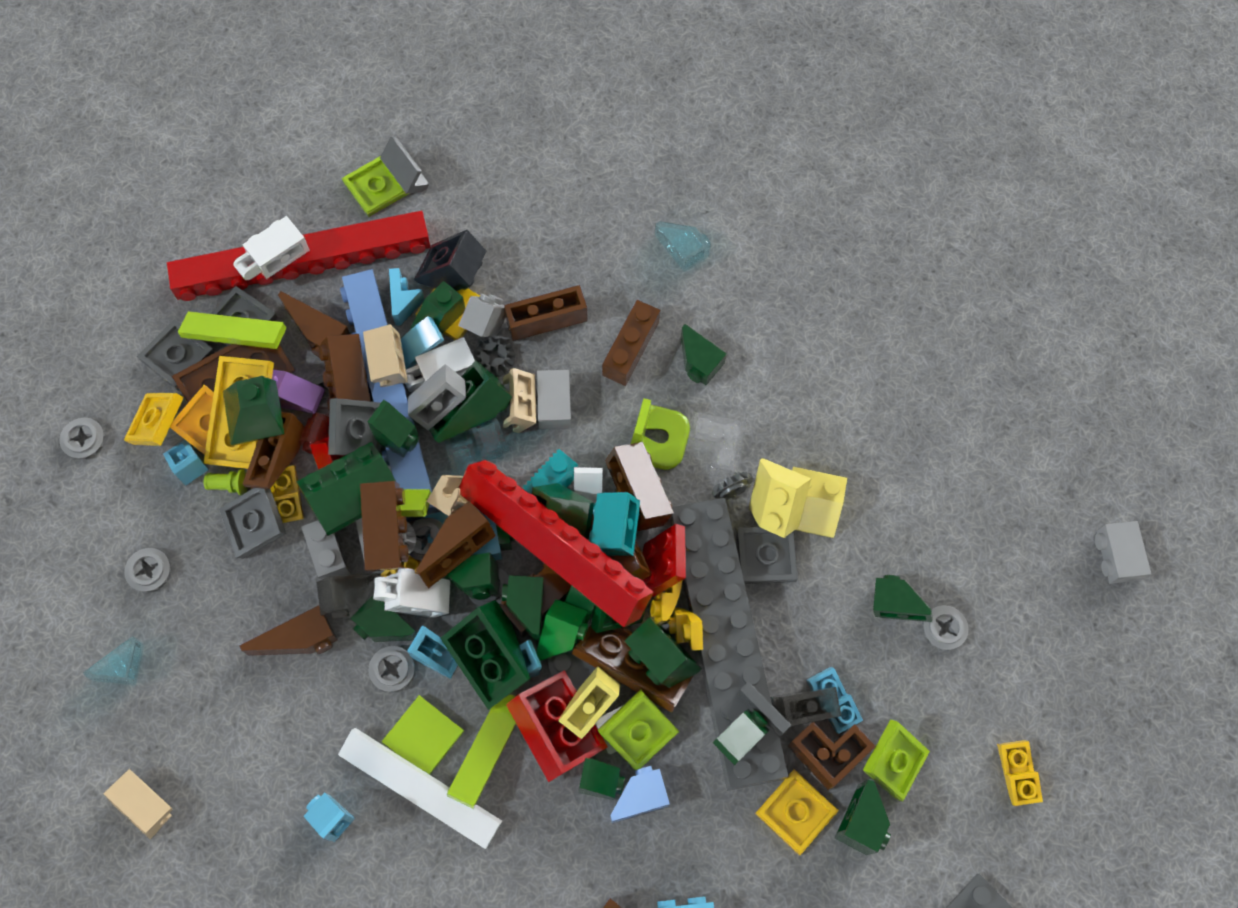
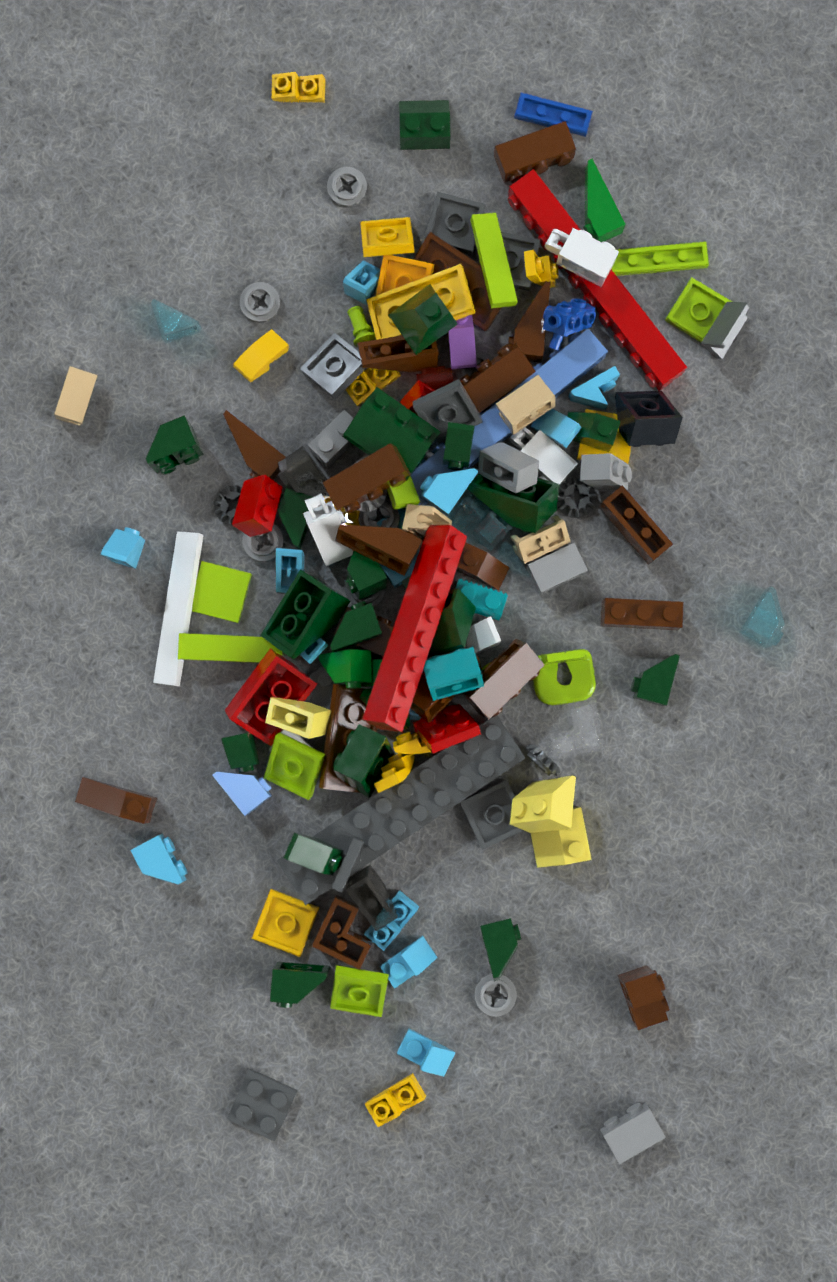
camera: 70 degrees right, 15 degrees up
none -> dark green slope [146,415,204,475]
none -> dark grey gear [214,485,242,526]
none -> red brick [232,474,283,537]
none -> yellow slope [233,329,289,383]
none -> medium azure slope [380,936,438,989]
none -> medium azure slope [397,1028,456,1077]
none -> dark green slope [399,100,450,150]
none -> medium azure slope [419,468,478,514]
none -> reddish brown slope [456,542,509,591]
none -> reddish brown brick [494,121,576,183]
none -> blue tile [514,93,593,137]
none -> yellow slope [524,250,559,288]
none -> blue brick [543,298,596,350]
none -> green slope [583,158,626,242]
none -> lime tile [611,242,709,276]
none -> reddish brown brick [617,965,670,1030]

